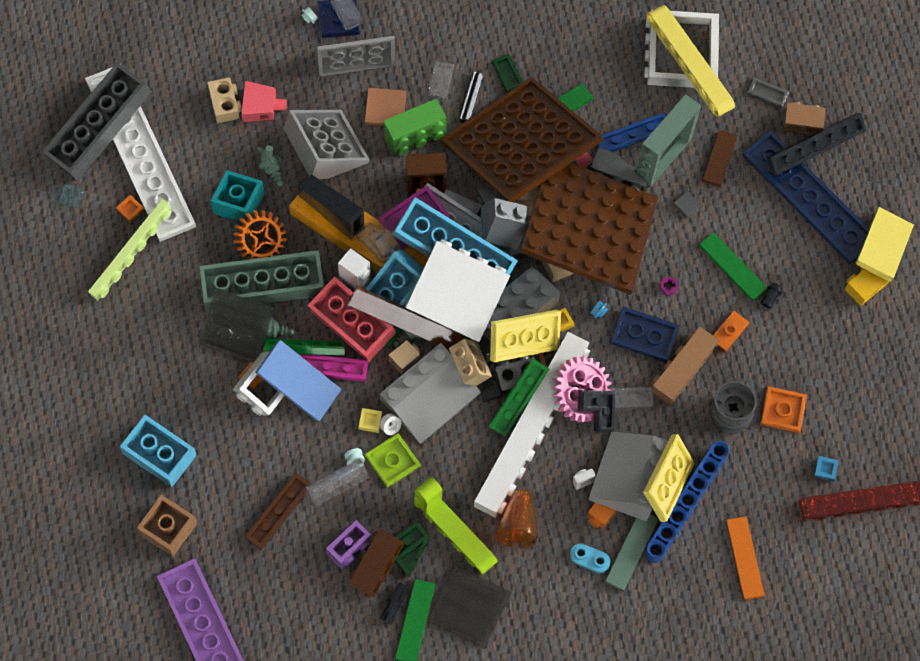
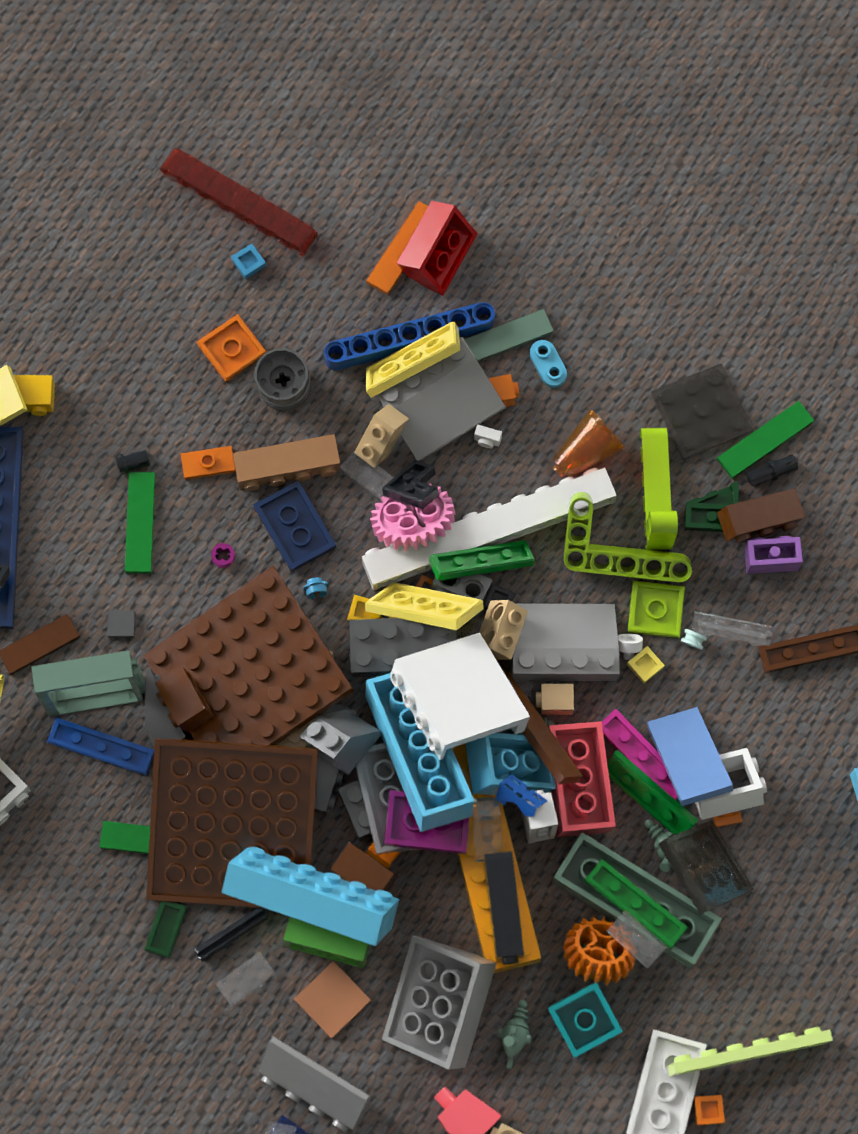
camera: 135 degrees left, 5 degrees up
none -> reddish brown brick [155,666,214,733]
none -> medium azure brick [222,847,399,946]
none -> tan brick [354,404,409,468]
none -> red slope [397,201,478,296]
none -> blue piece [495,775,548,817]
none -> lime beam [564,492,692,582]
none -> green tile [585,859,688,950]
none -> clear plate [606,910,667,969]

